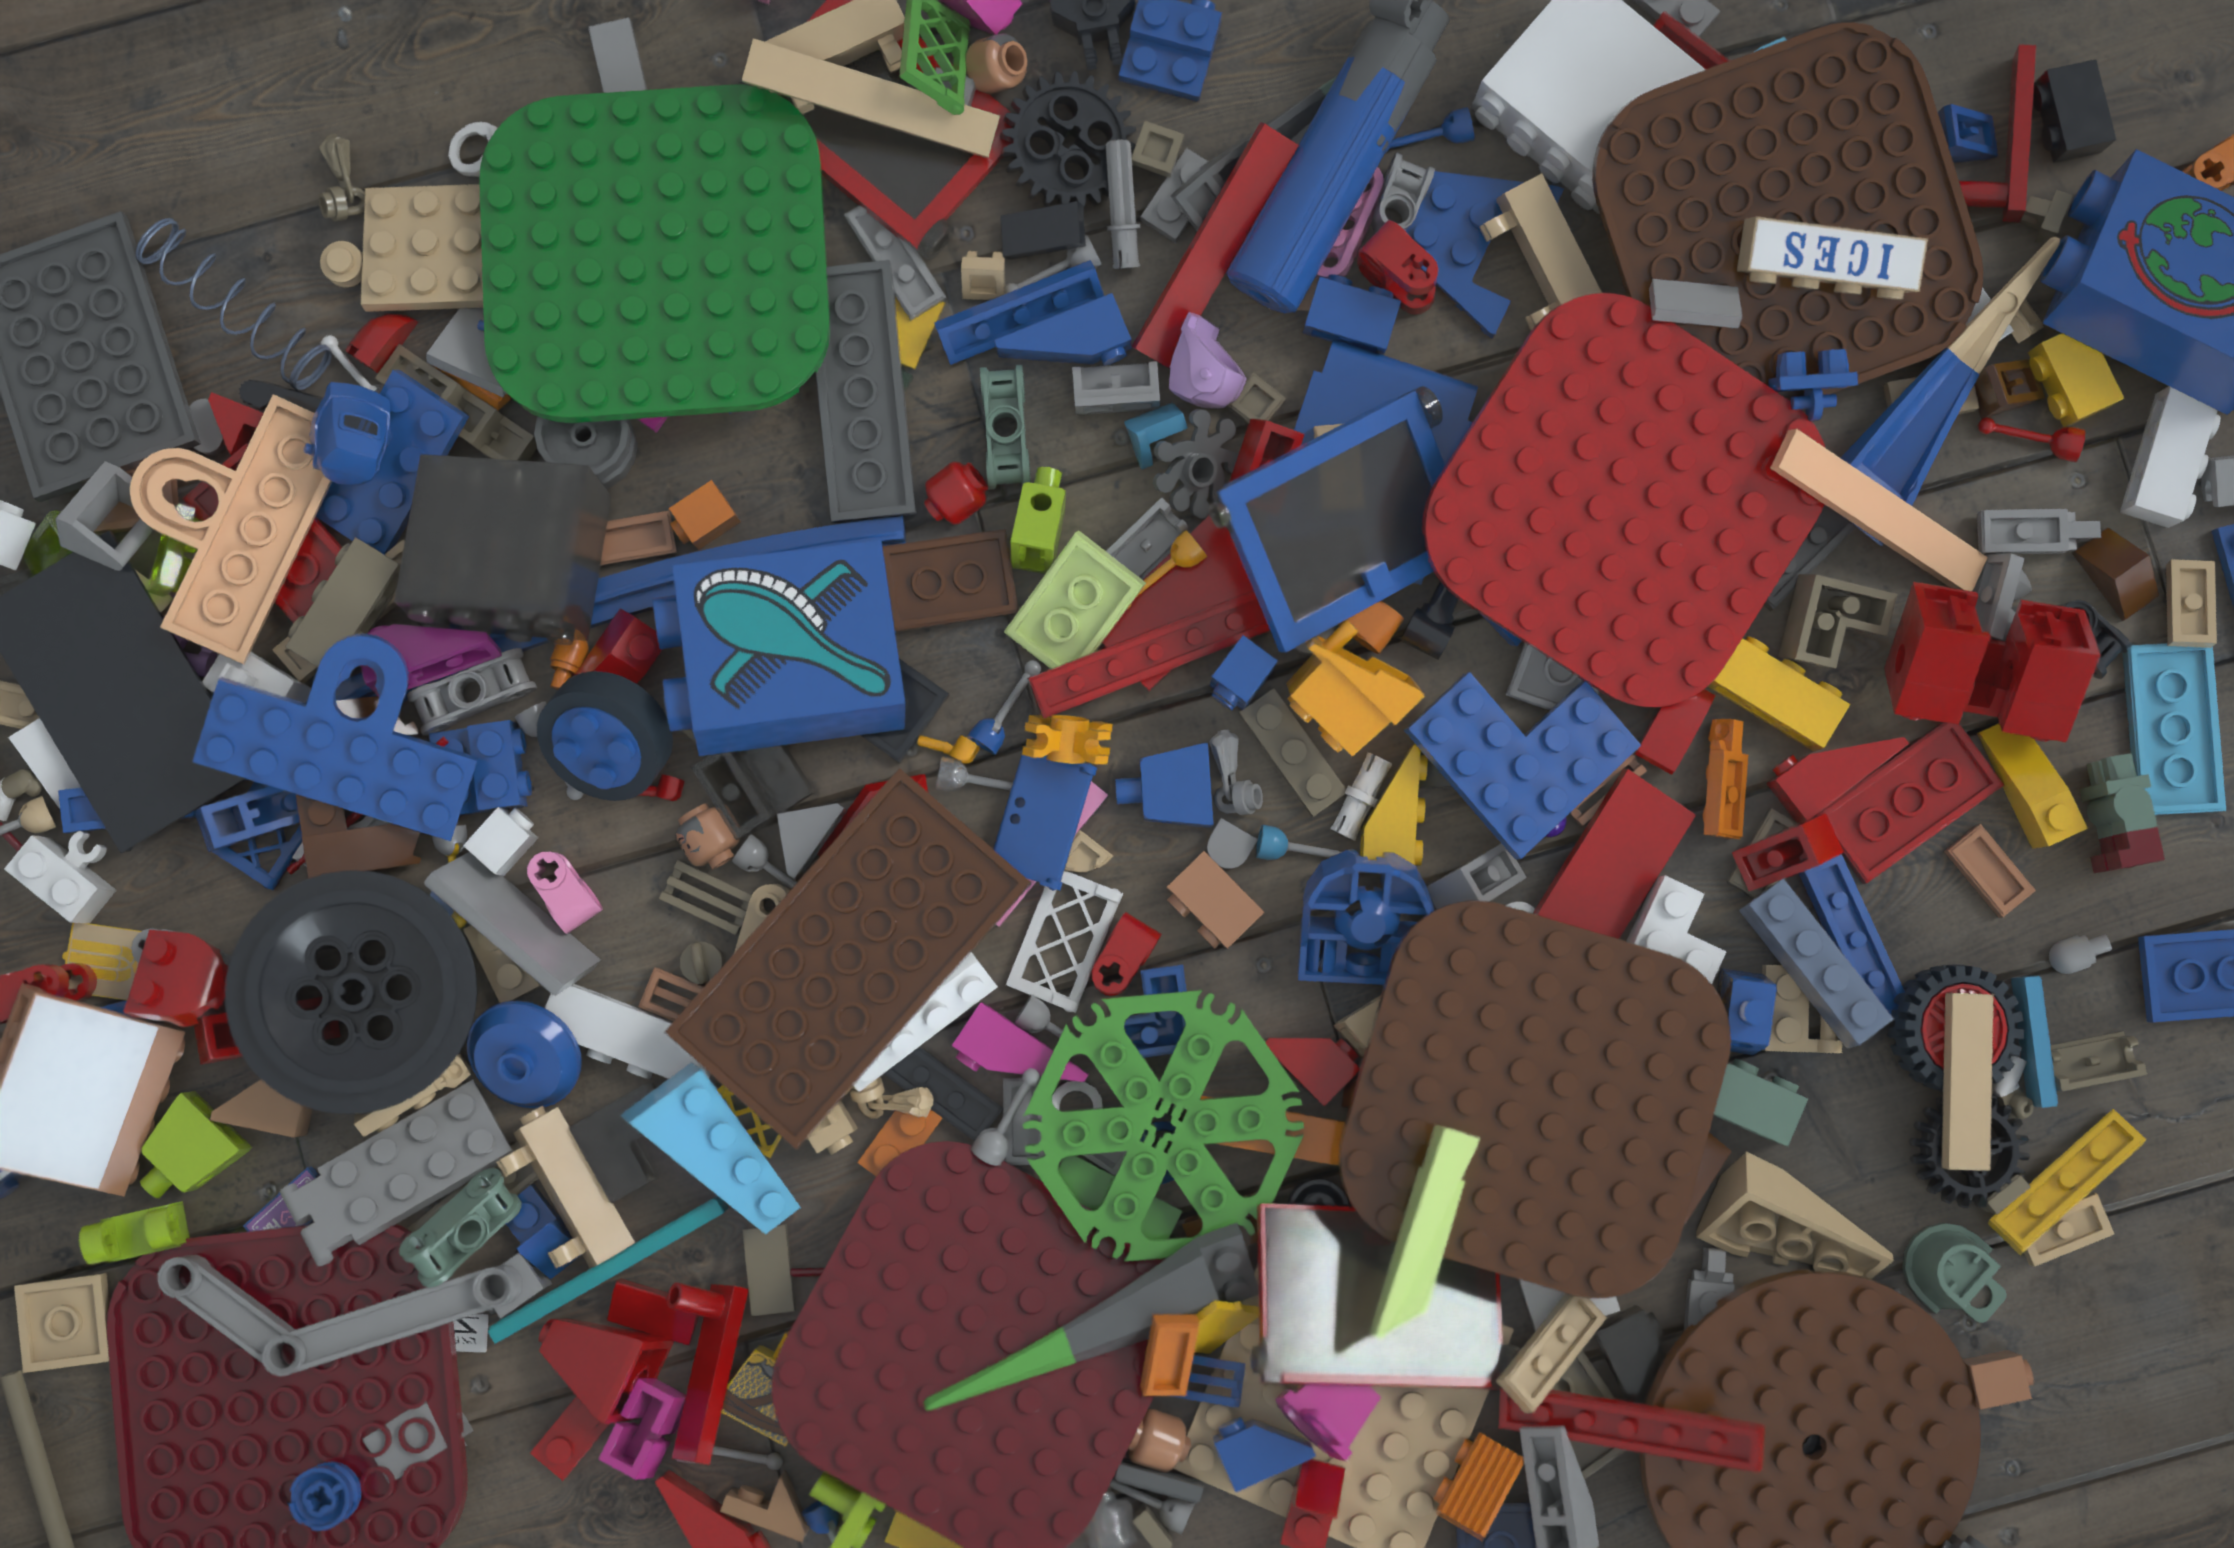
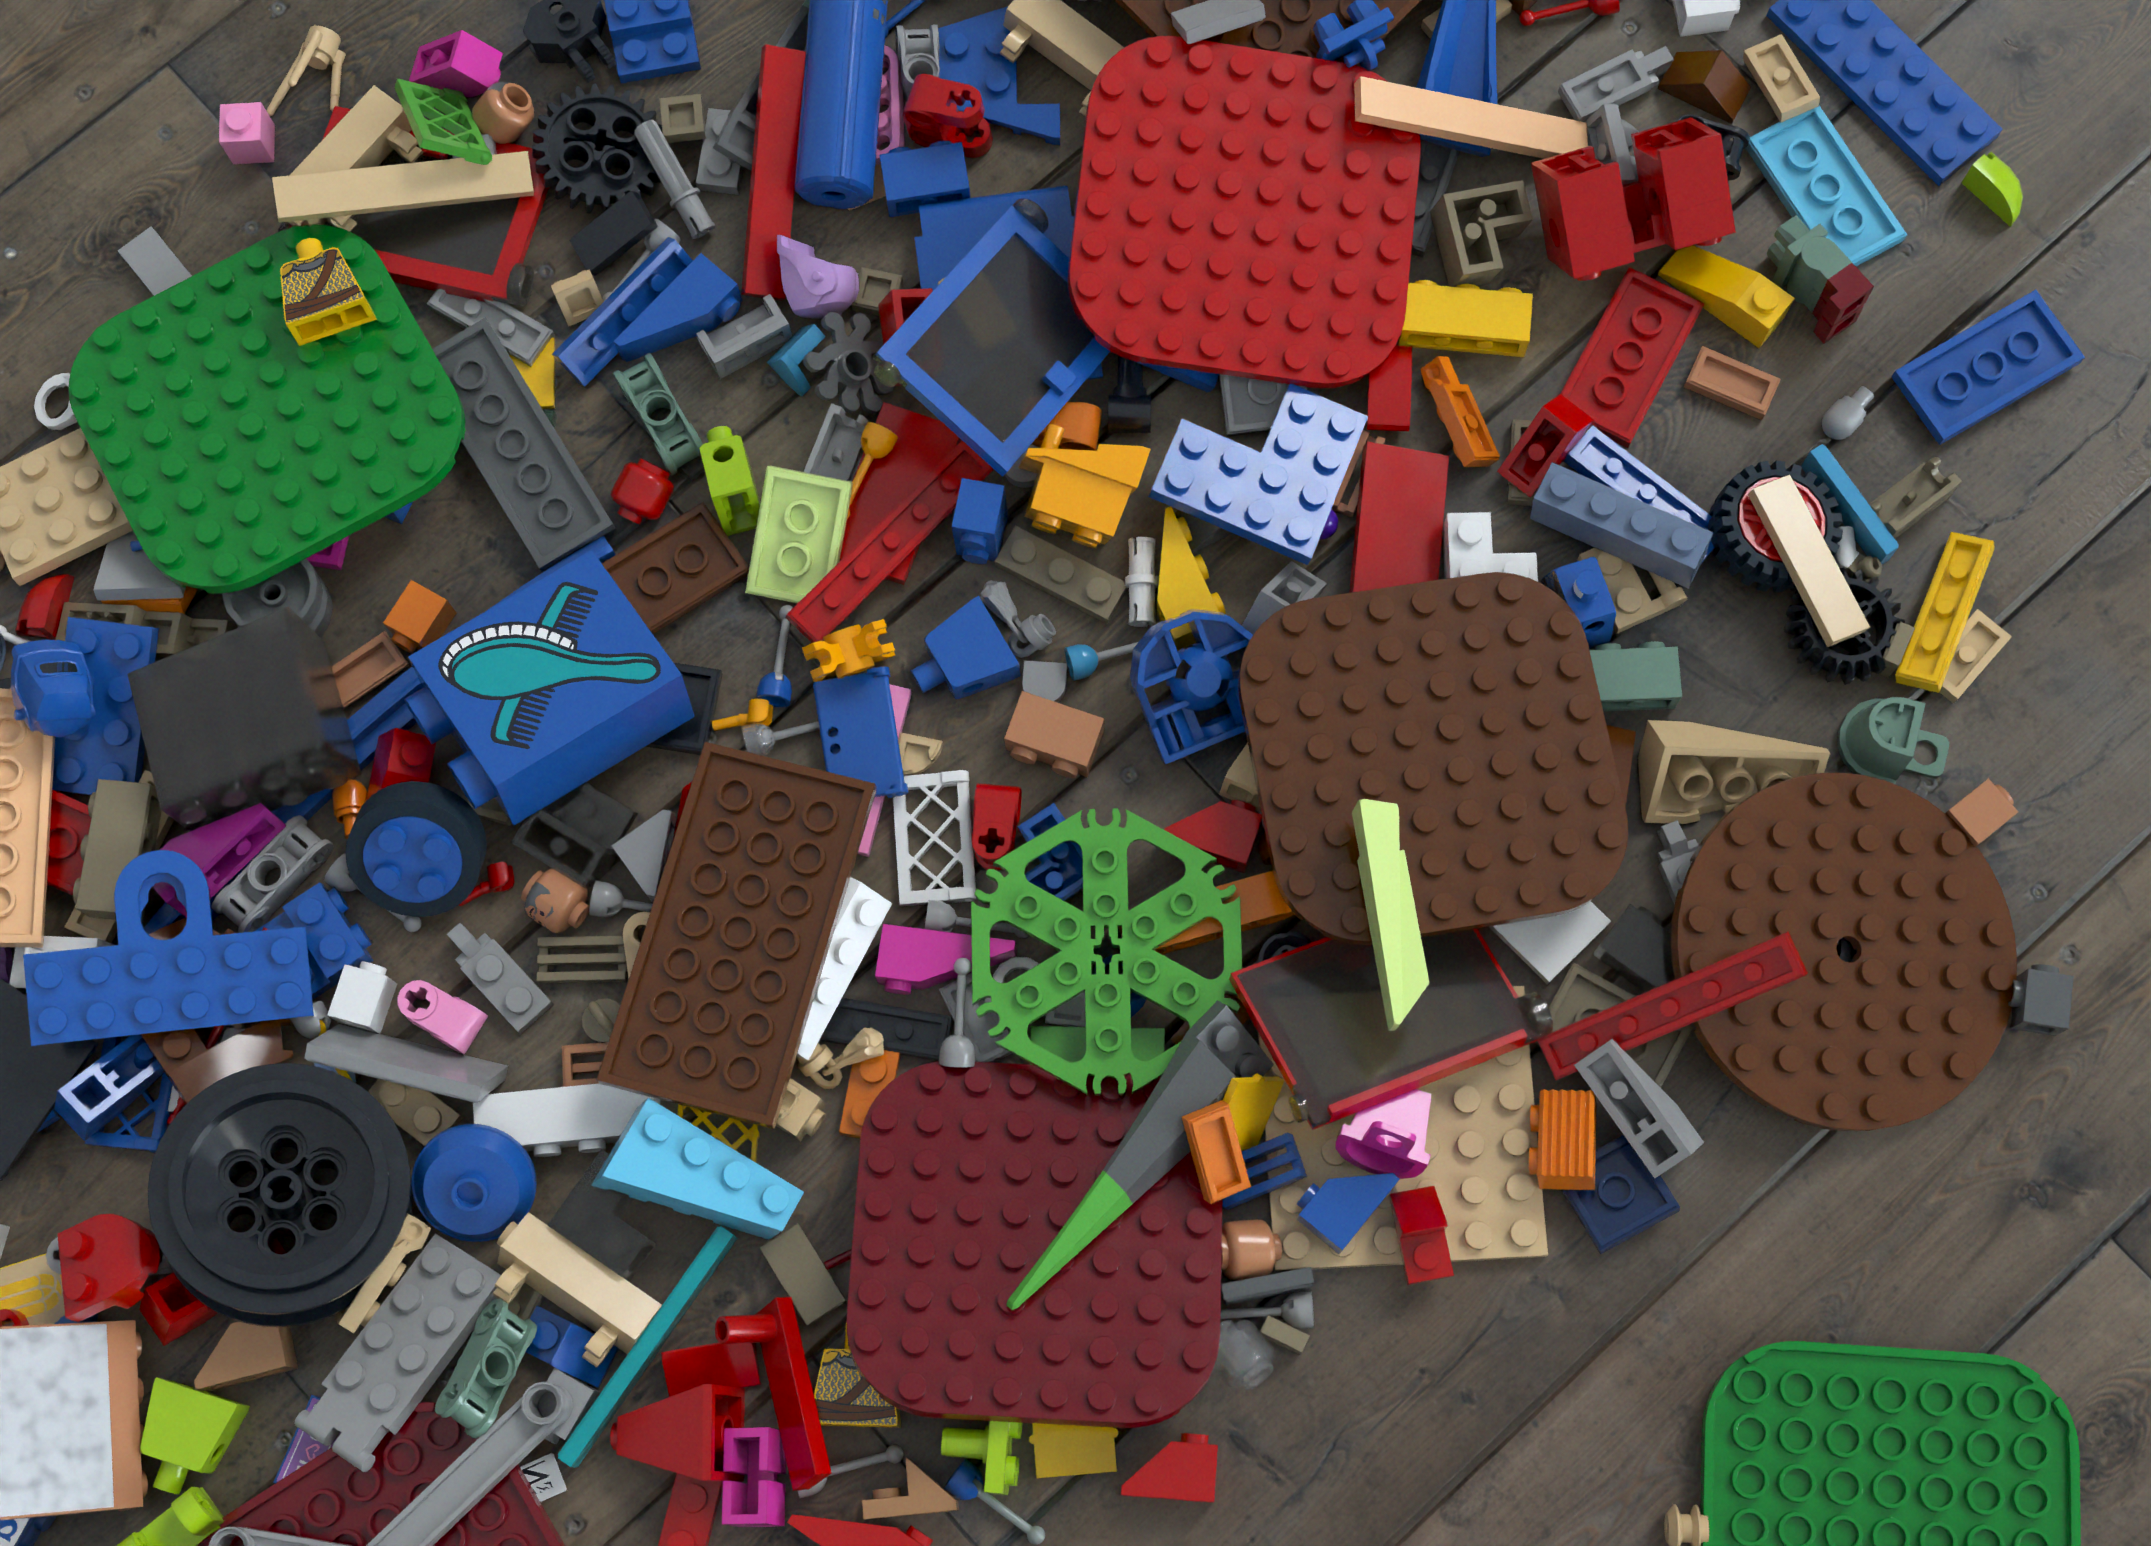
camera: 25 degrees left, 10 degrees down
tan tile [1497,1293,1606,1413] -> none
red slope [1766,737,1909,824] -> none
none -> torso [280,238,377,346]
none -> light grey hinge [447,923,554,1034]

